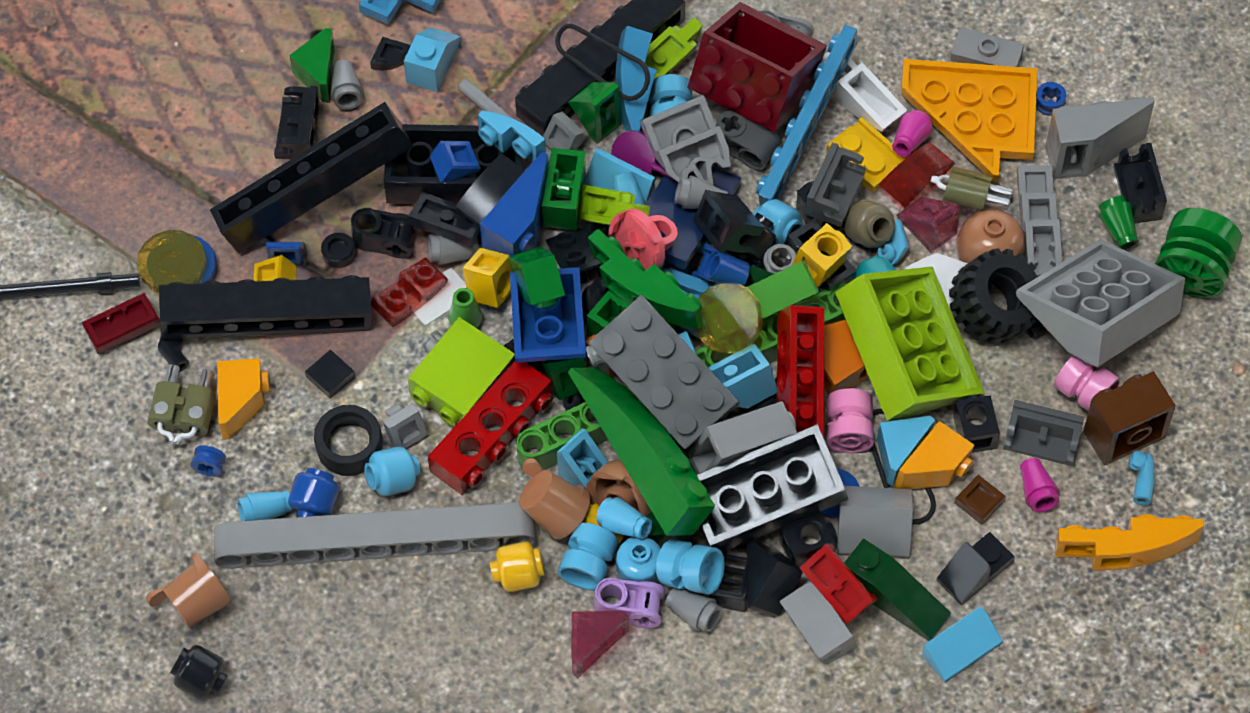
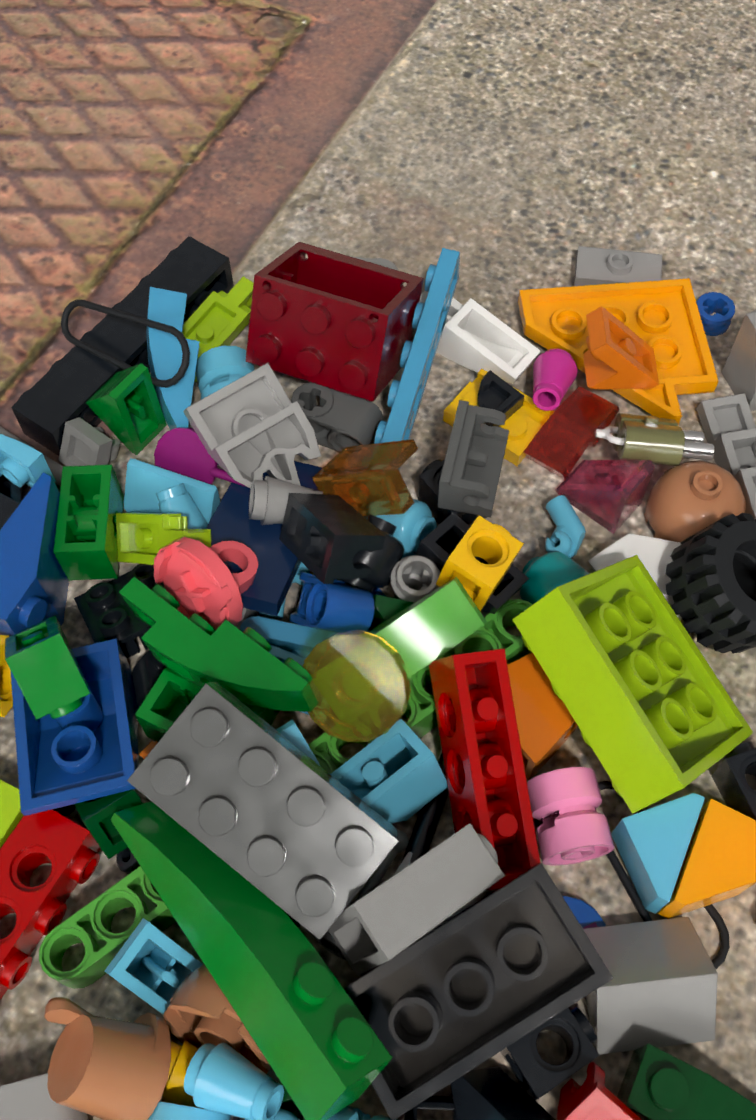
camera: 10 degrees left, 0 degrees up
dark tan head [844,201,895,248] -> none
none -> clear orange panel [312,439,418,516]
none -> black tile [477,370,524,427]
none -> orange slope [583,306,659,389]

